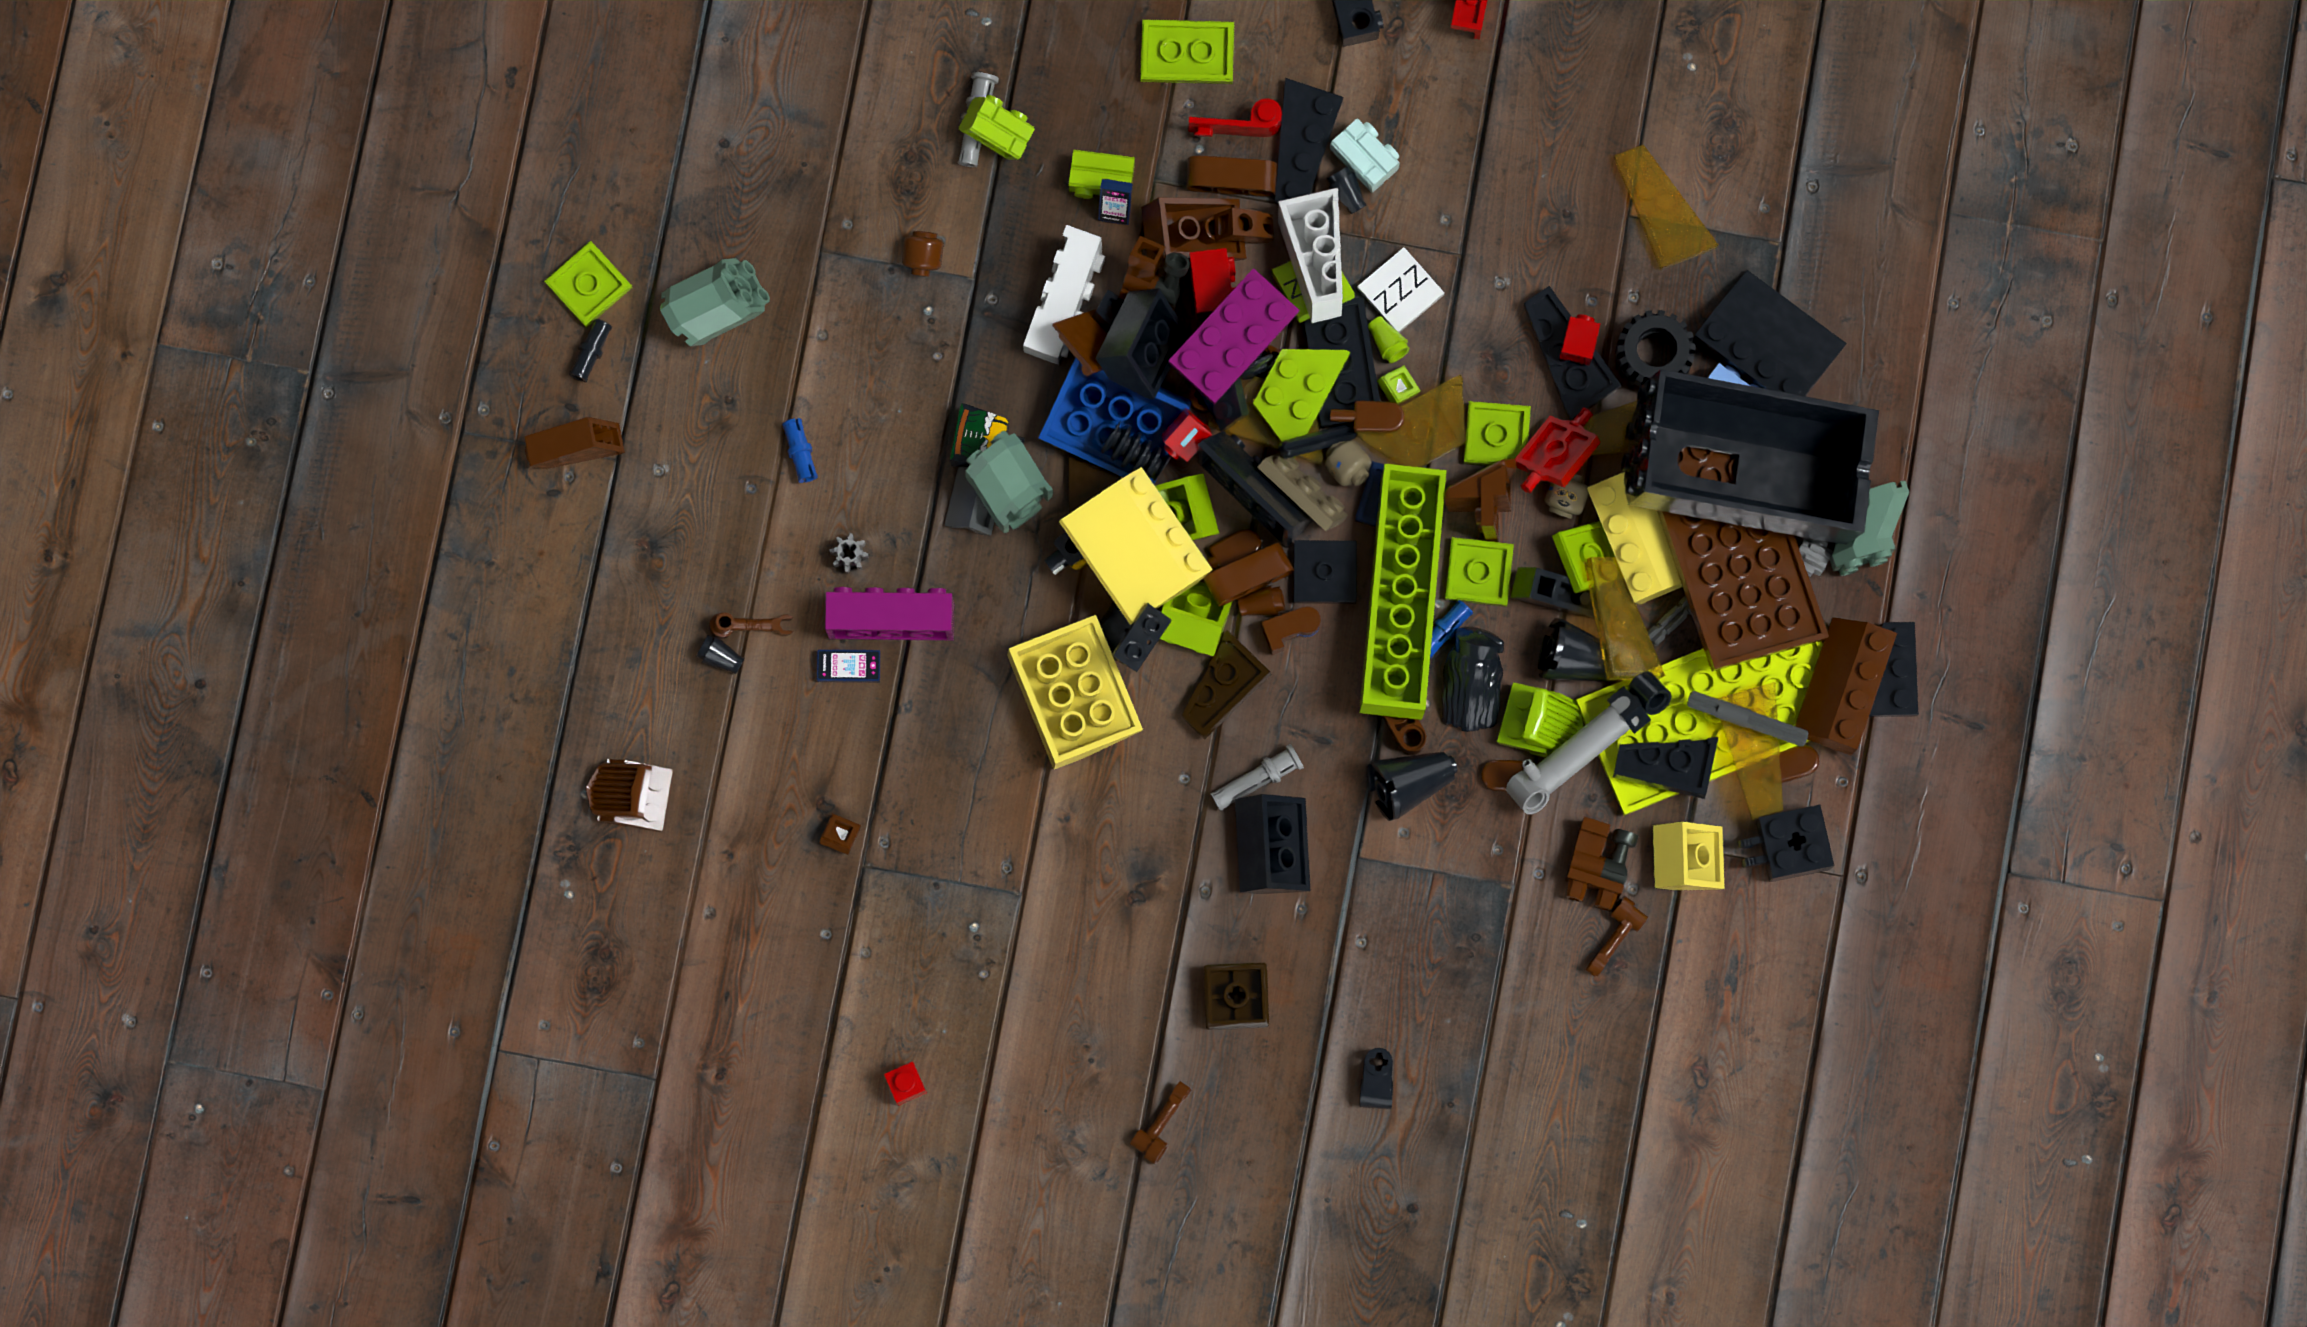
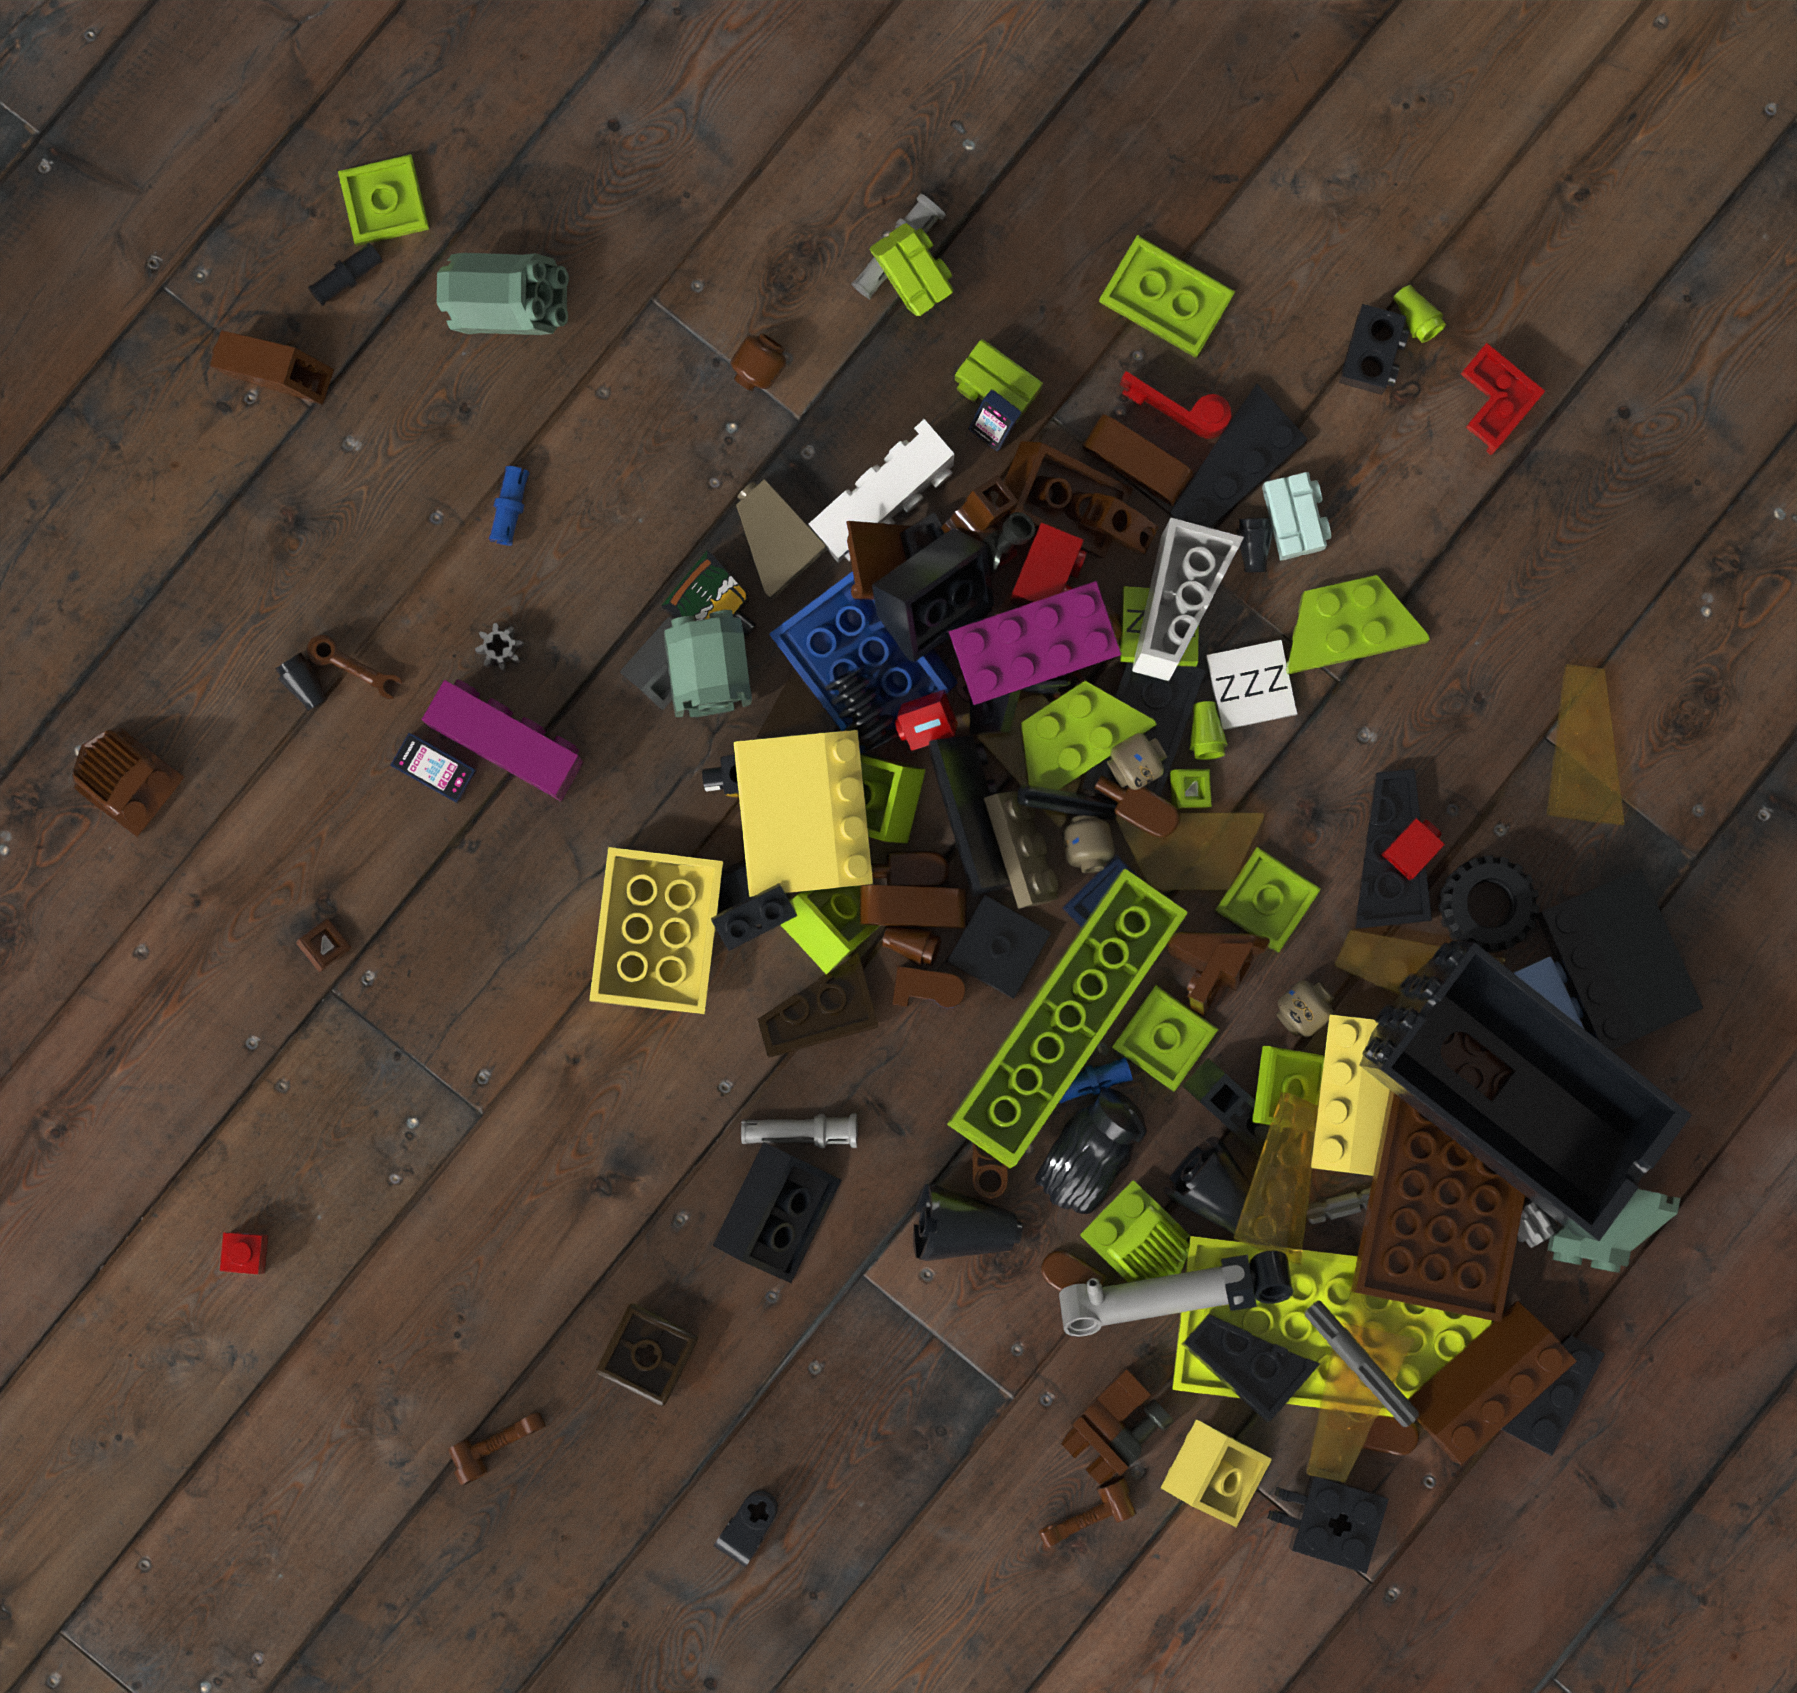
camera: 30 degrees right, 5 degrees up
red plate [1515,408,1601,494] -> none
none -> dark tan slope [736,479,827,602]
none -> dark tan head [1107,733,1167,790]
none -> lime wing [1286,575,1430,675]

